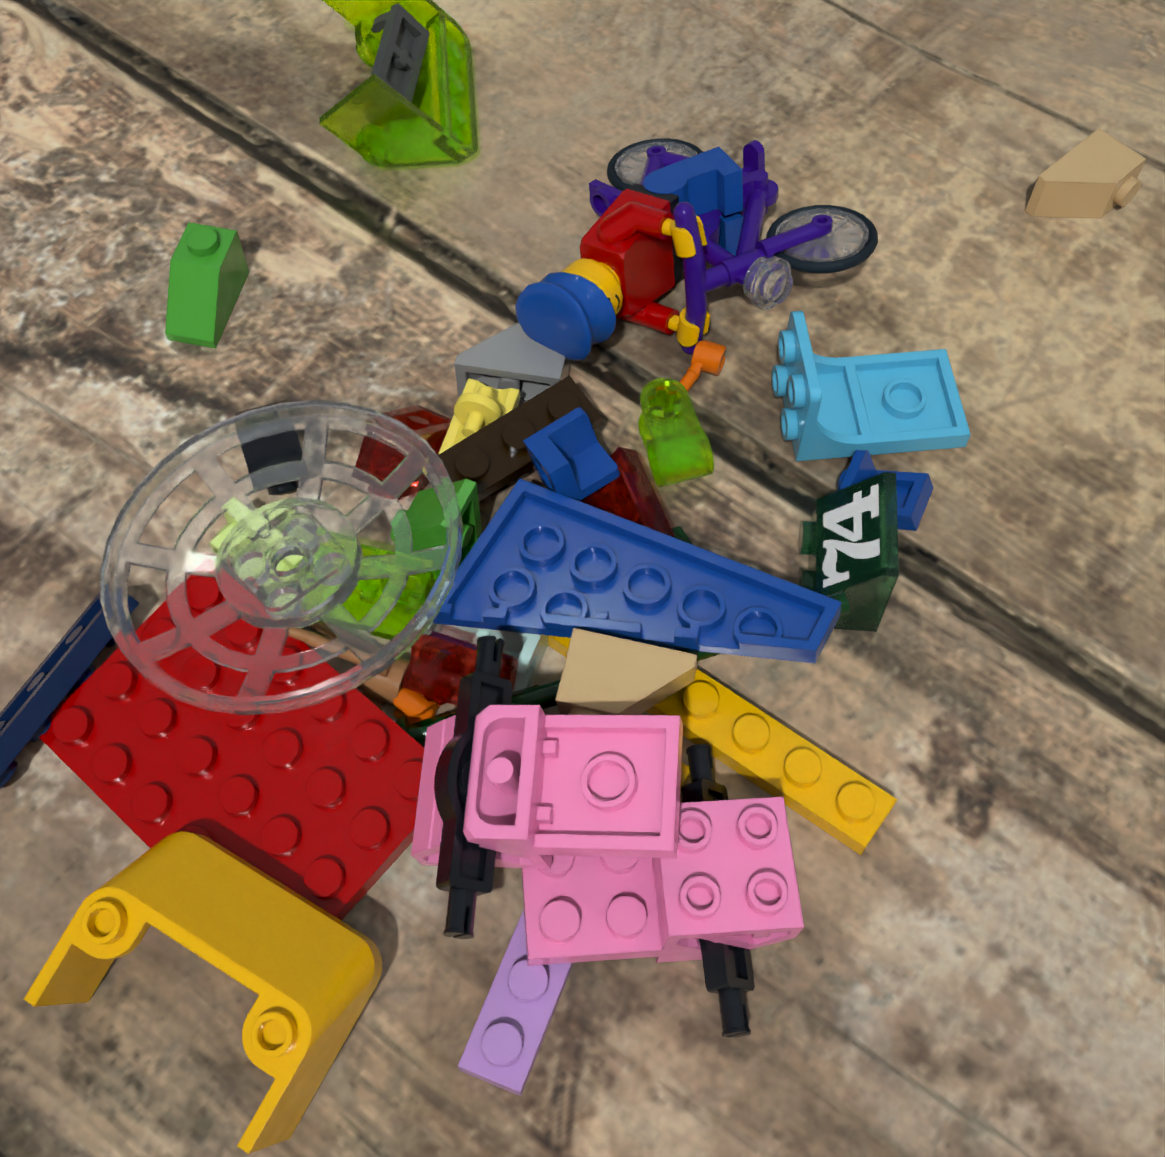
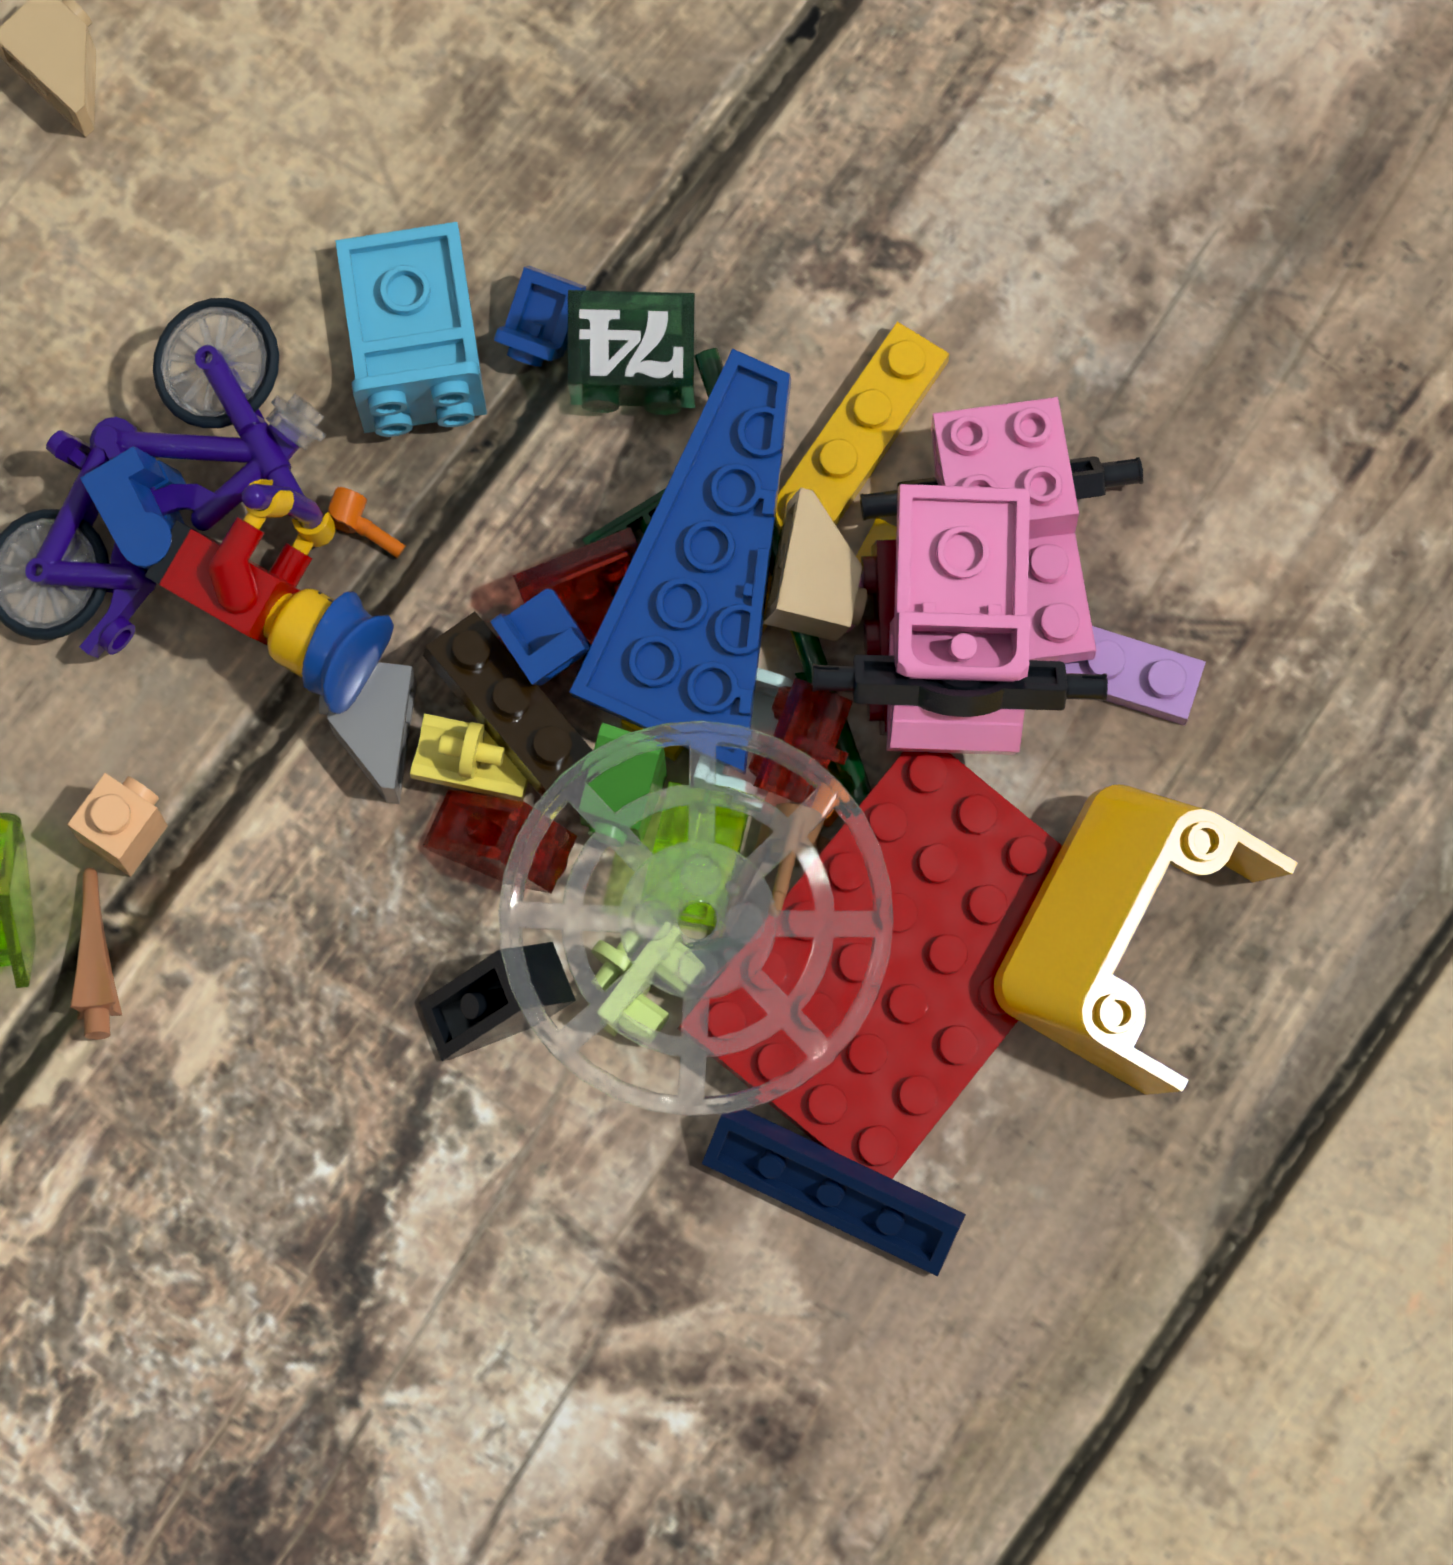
camera: 90 degrees left, 15 degrees up
bright green slope [165,222,249,348] -> none
clear neon green piece [638,378,714,487] -> none
none -> light nougat brick [67,773,168,877]
none -> nougat piece [70,868,122,1040]

